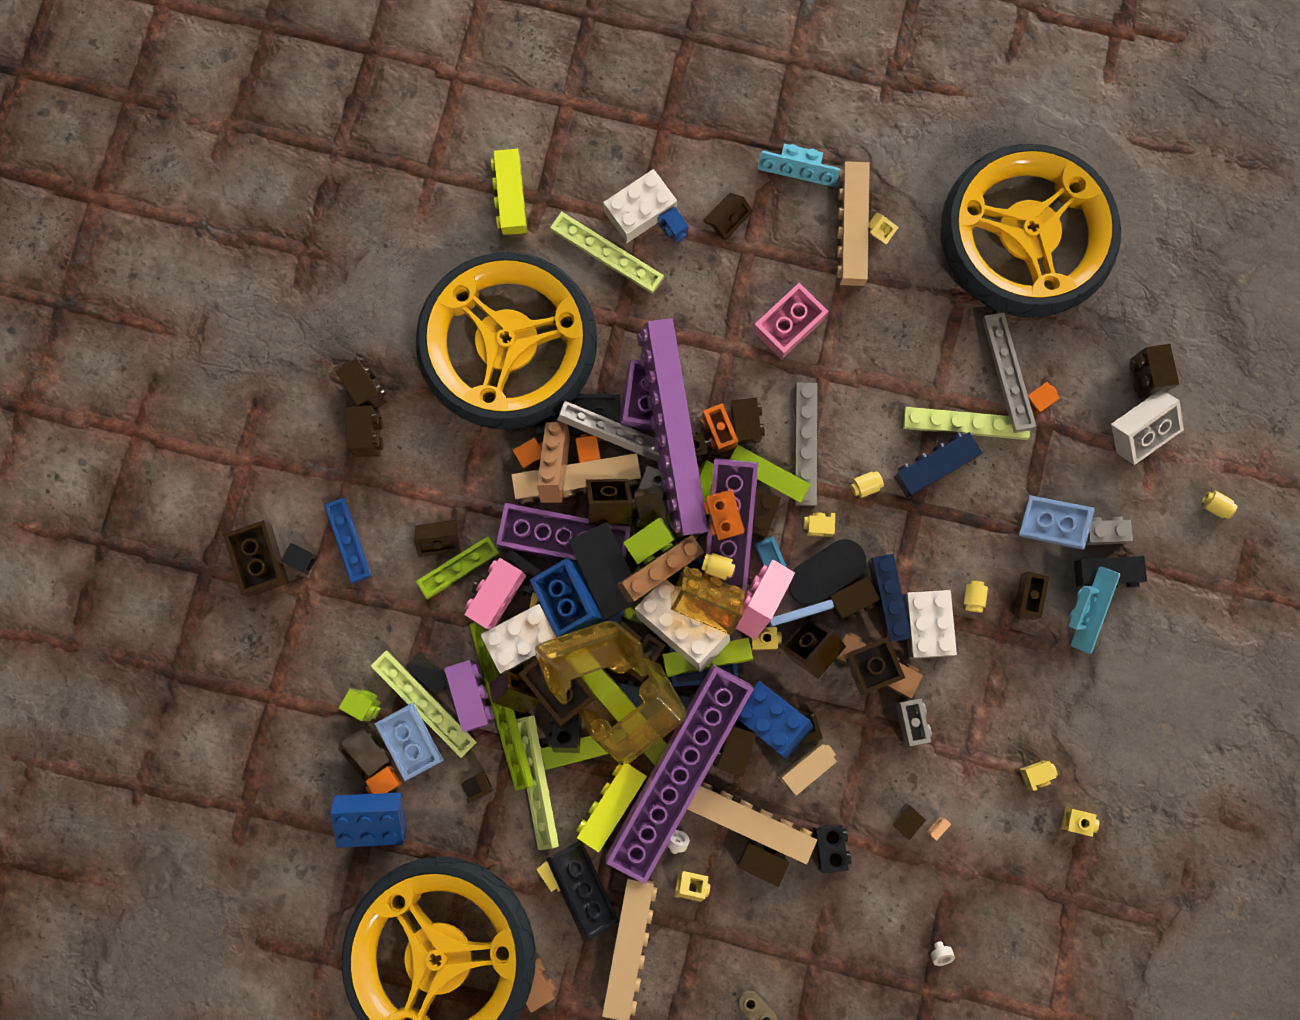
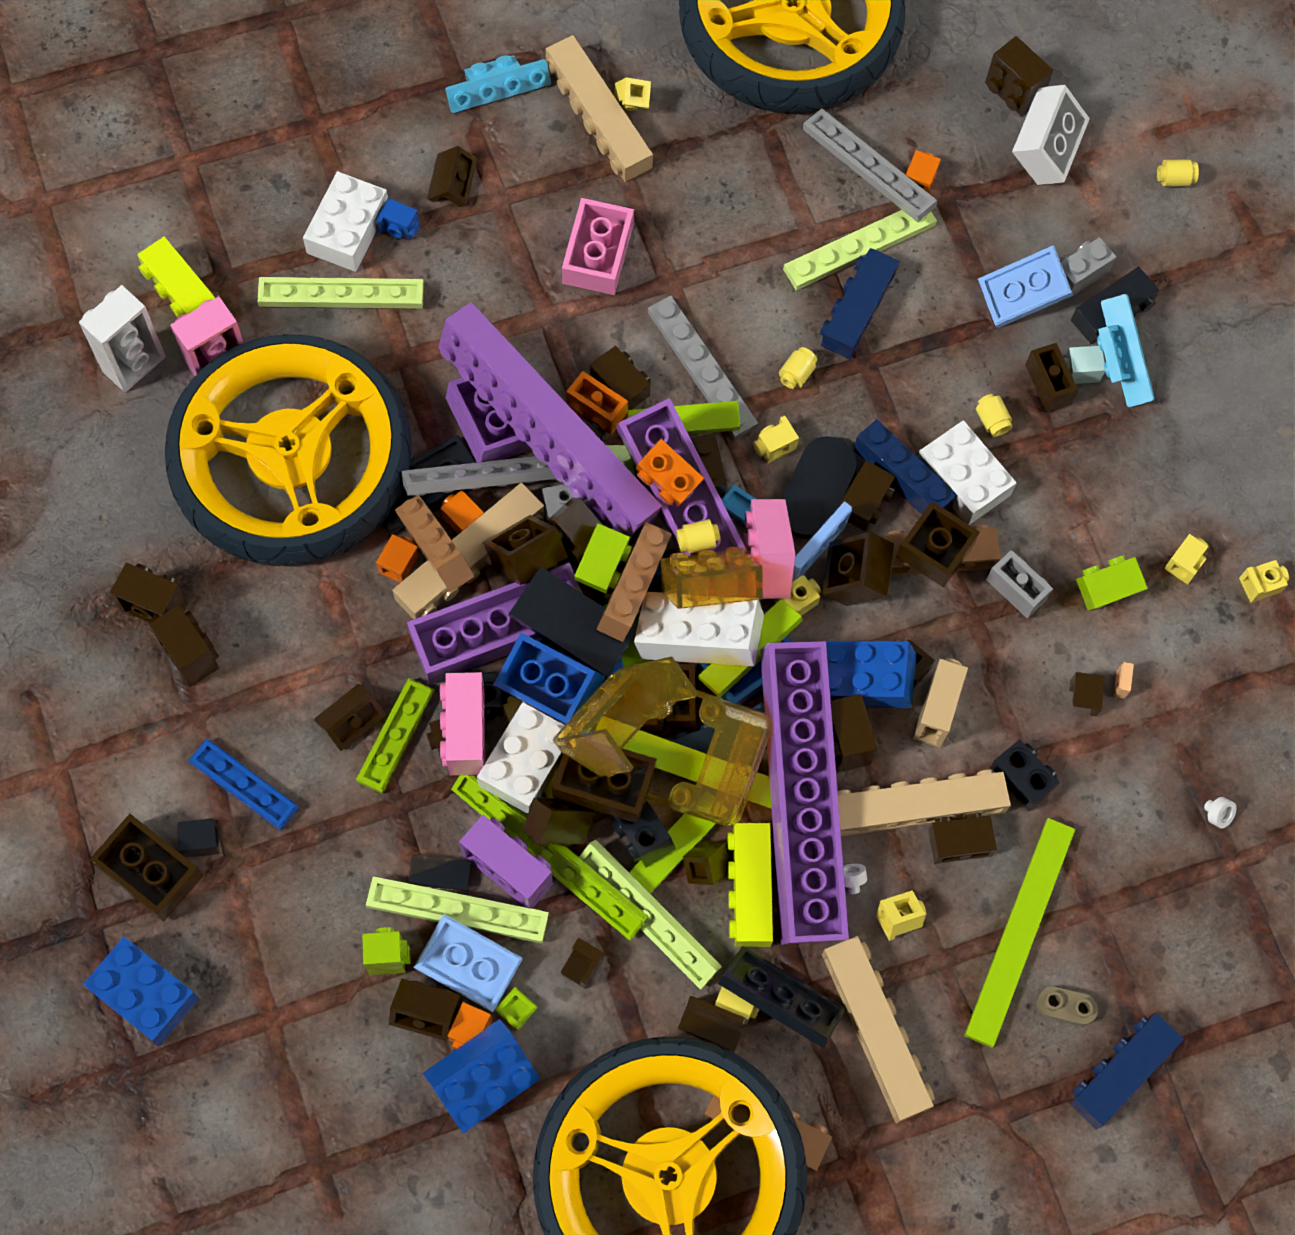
camera: 35 degrees left, 10 degrees down
none -> white brick [79,285,166,393]
none -> blue brick [83,937,199,1046]
none -> bright pink brick [170,296,244,376]
none -> lime tile [495,987,538,1031]
none -> dark brown panel [678,996,747,1052]
none -> dark brown panel [683,841,730,885]
none -> lime tile [964,818,1075,1048]
none -> light aqua brick [1064,346,1105,384]
none -> lime brick [1076,555,1148,610]

